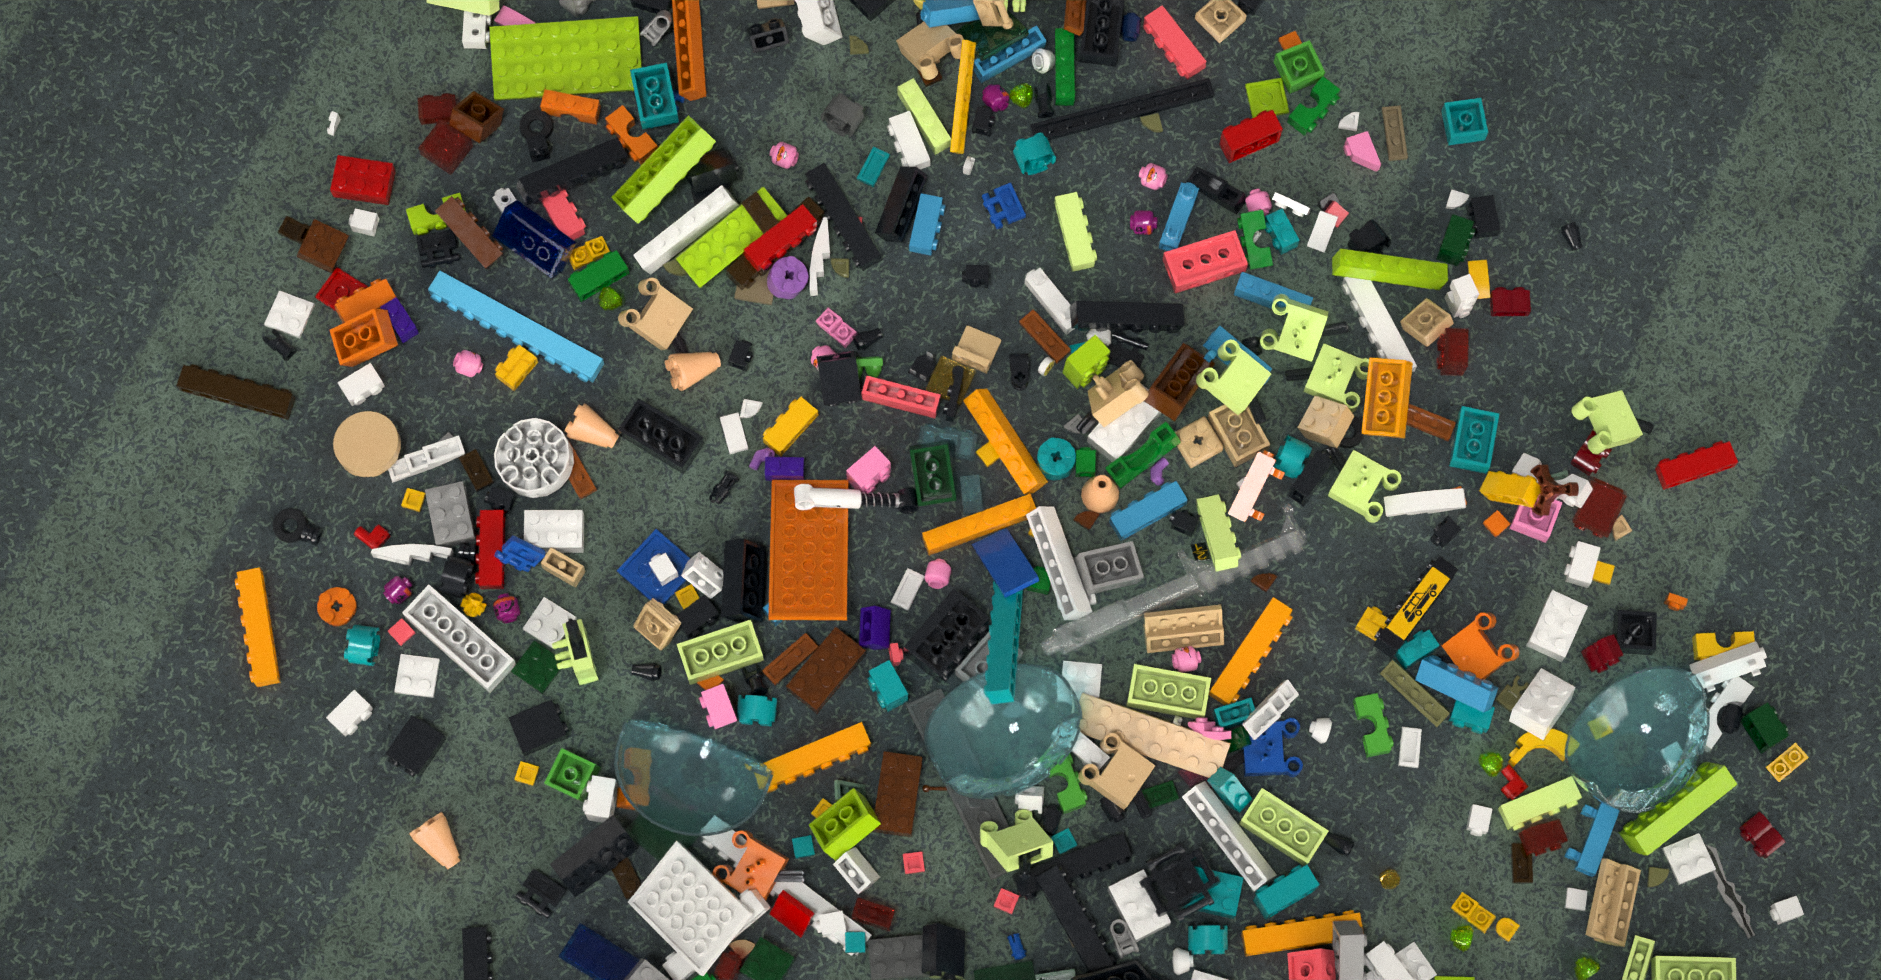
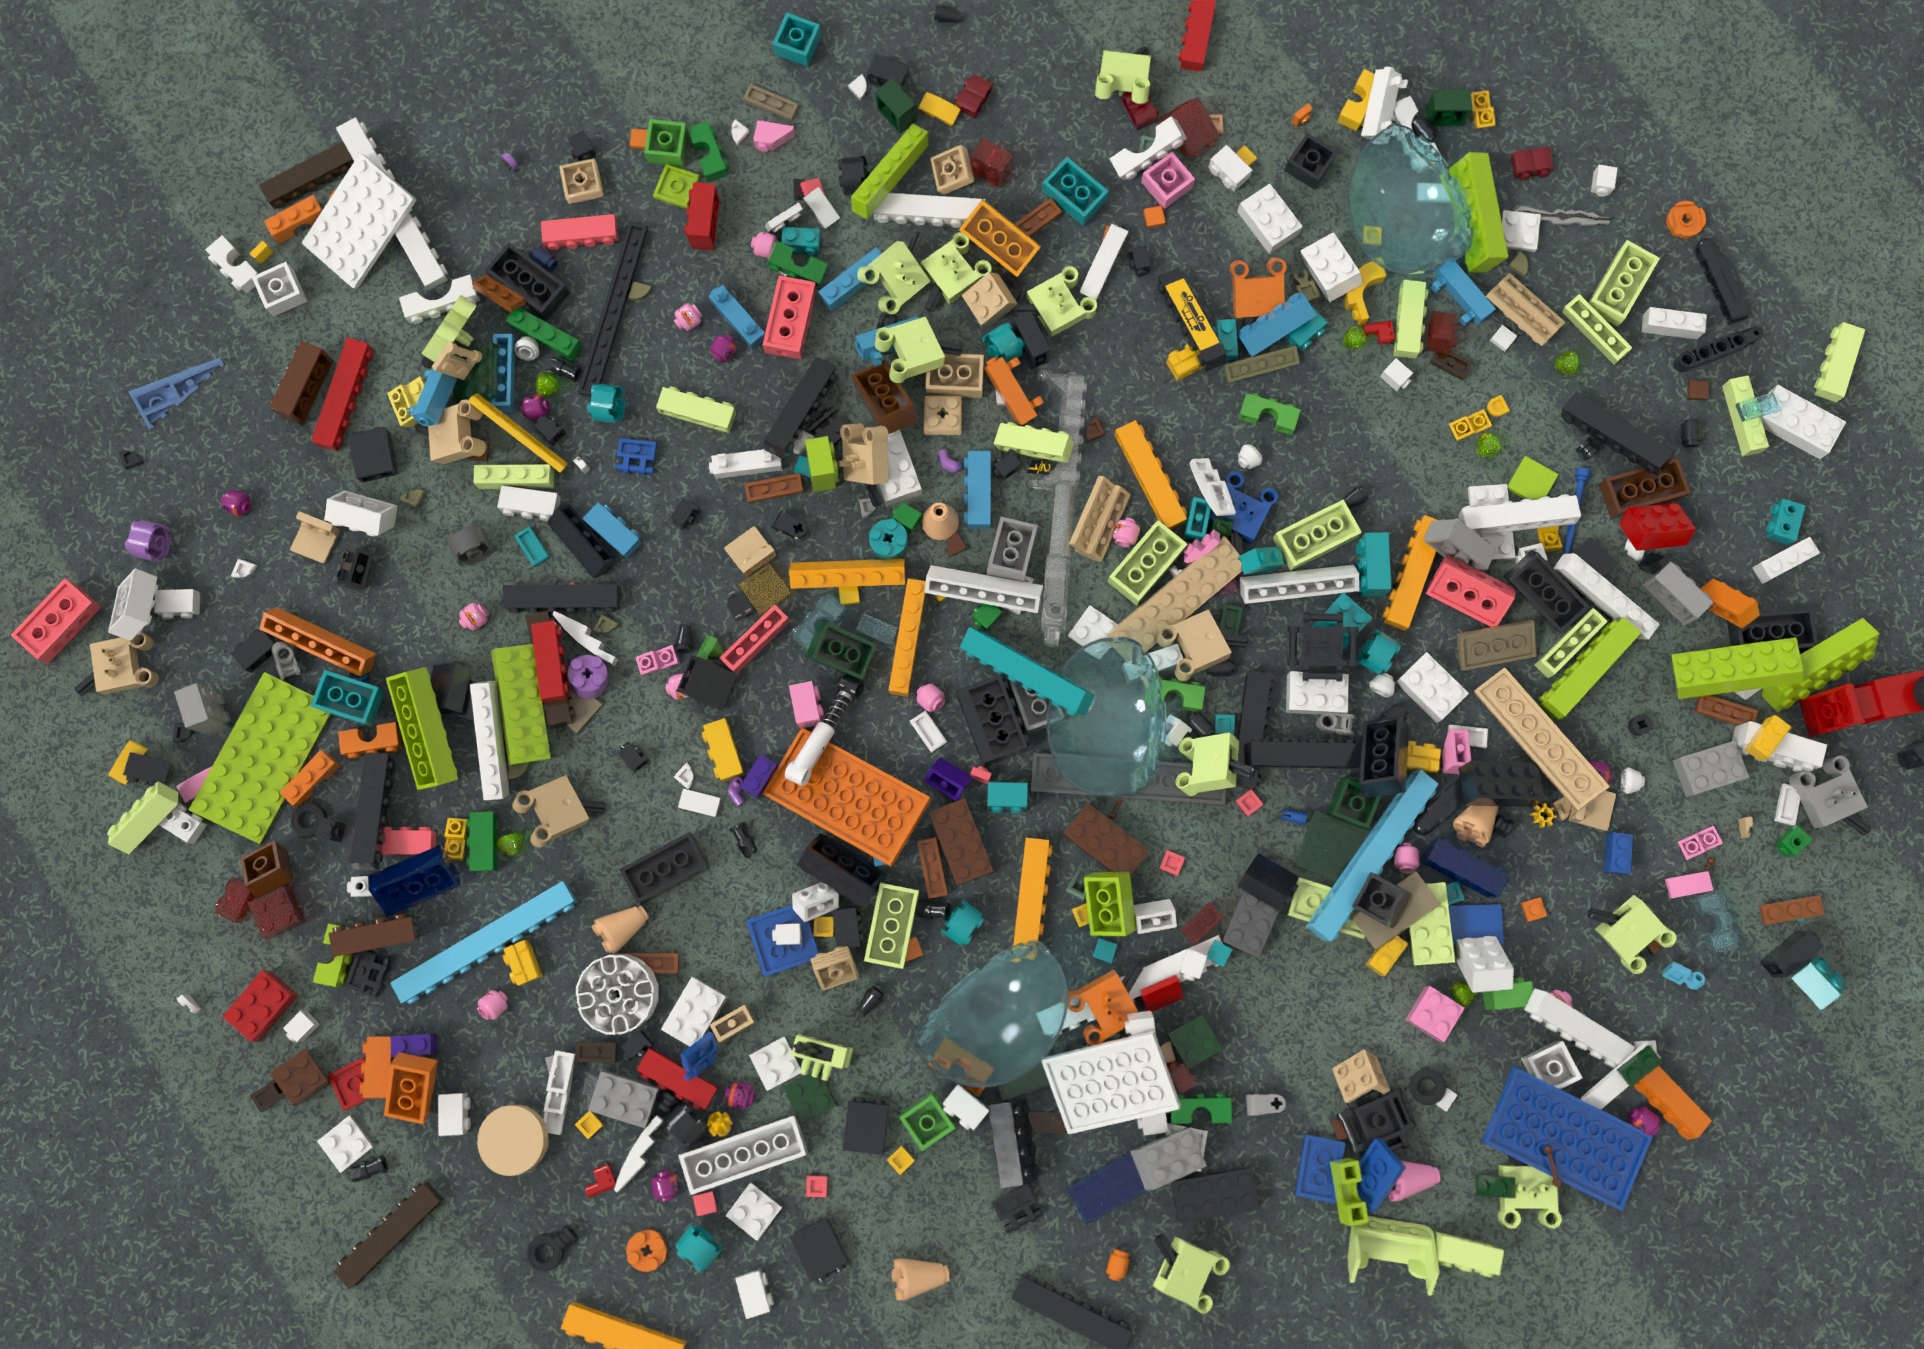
camera: 55 degrees left, 5 degrees up
light nougat cone [665,352,721,391] -> none
bright pink brick [699,684,737,730] -> none
dark brown plate [741,192,779,234] -> none
black plate [943,366,964,422] -> none
blue tile [972,528,1039,598] -> none
white tile [1038,357,1055,376] -> none
green arch [1105,422,1181,489] -> none
black slope [1187,166,1246,215] -> none
clear yellow tile [1379,869,1400,889] -> none
white tile [1398,727,1422,768] -> none
white arch [1445,274,1479,318] -> none
yellow brick [1479,471,1540,508] -> none
copper piece [1530,465,1579,516] -> none
dark red brick [1581,634,1624,674] -> none
none -> coral tile [806,1175,827,1197]

